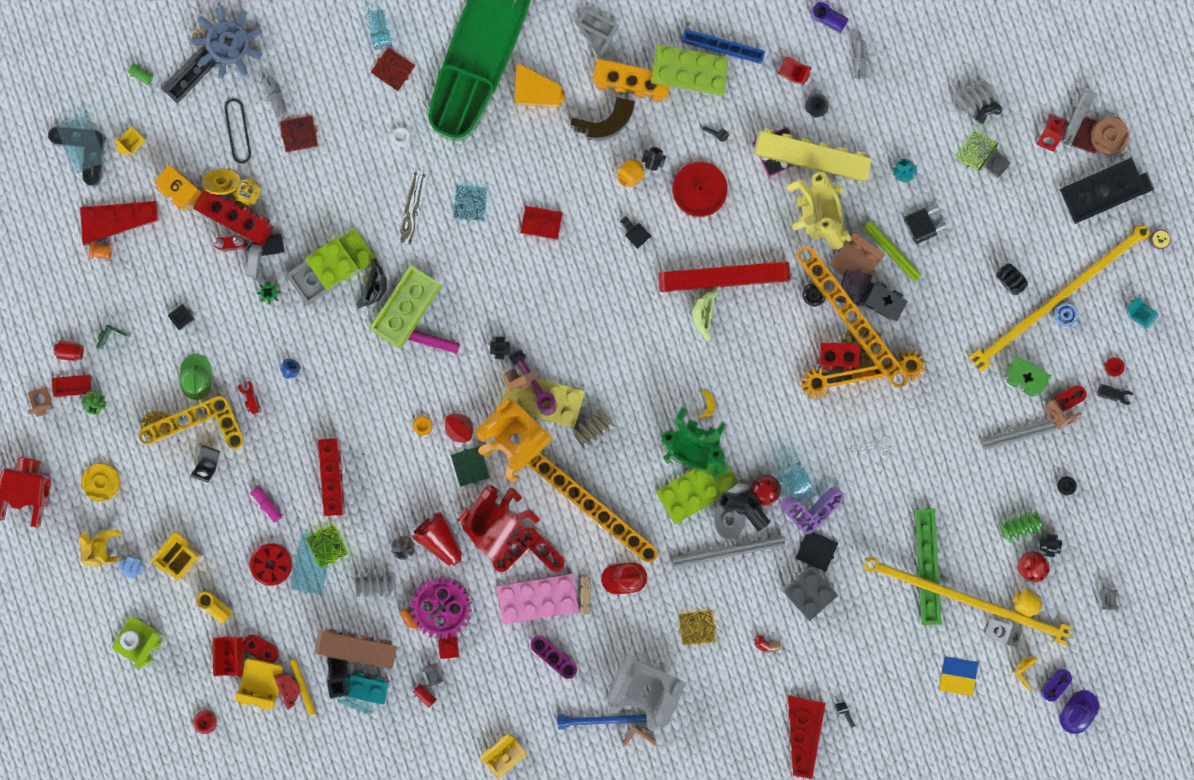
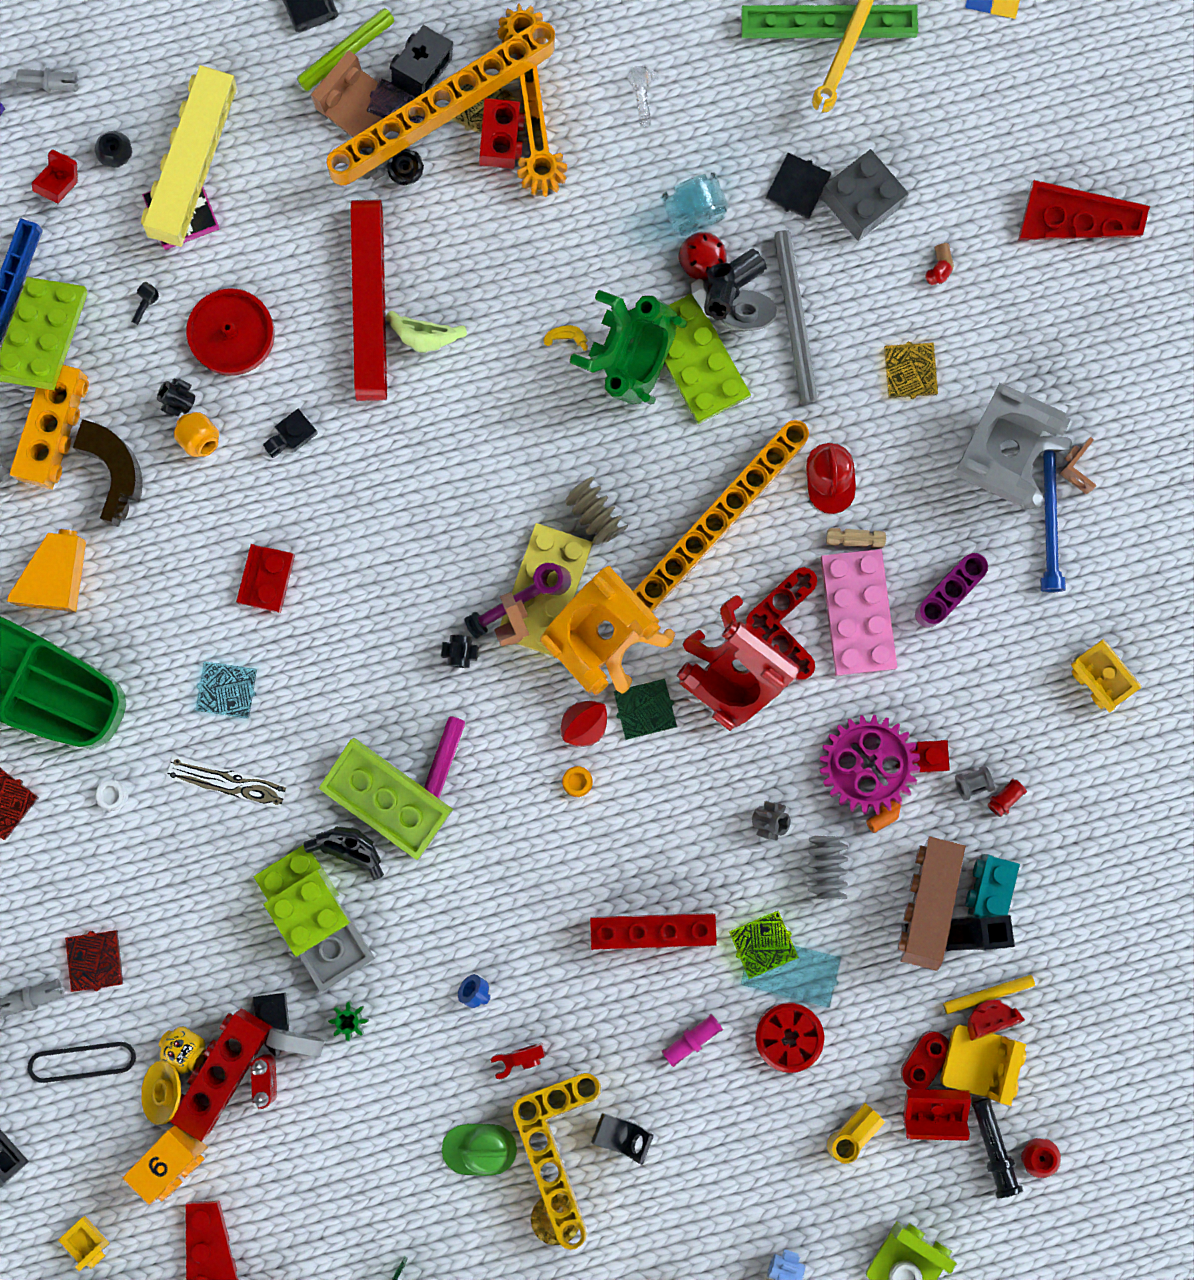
camera: 90 degrees left, 5 degrees down
yellow plate [150,531,203,581] -> none
black plate [167,304,195,331] -> none
clear light blue piece [337,696,374,715] -> none
red cone [411,512,463,566] -> none
medium lavender beam [781,487,844,534] -> none
light yellow piece [787,172,852,250] -> none
black hand [836,702,855,728] -> none
teal gear [892,158,917,182] -> none
none -> black pin [971,1098,1024,1198]

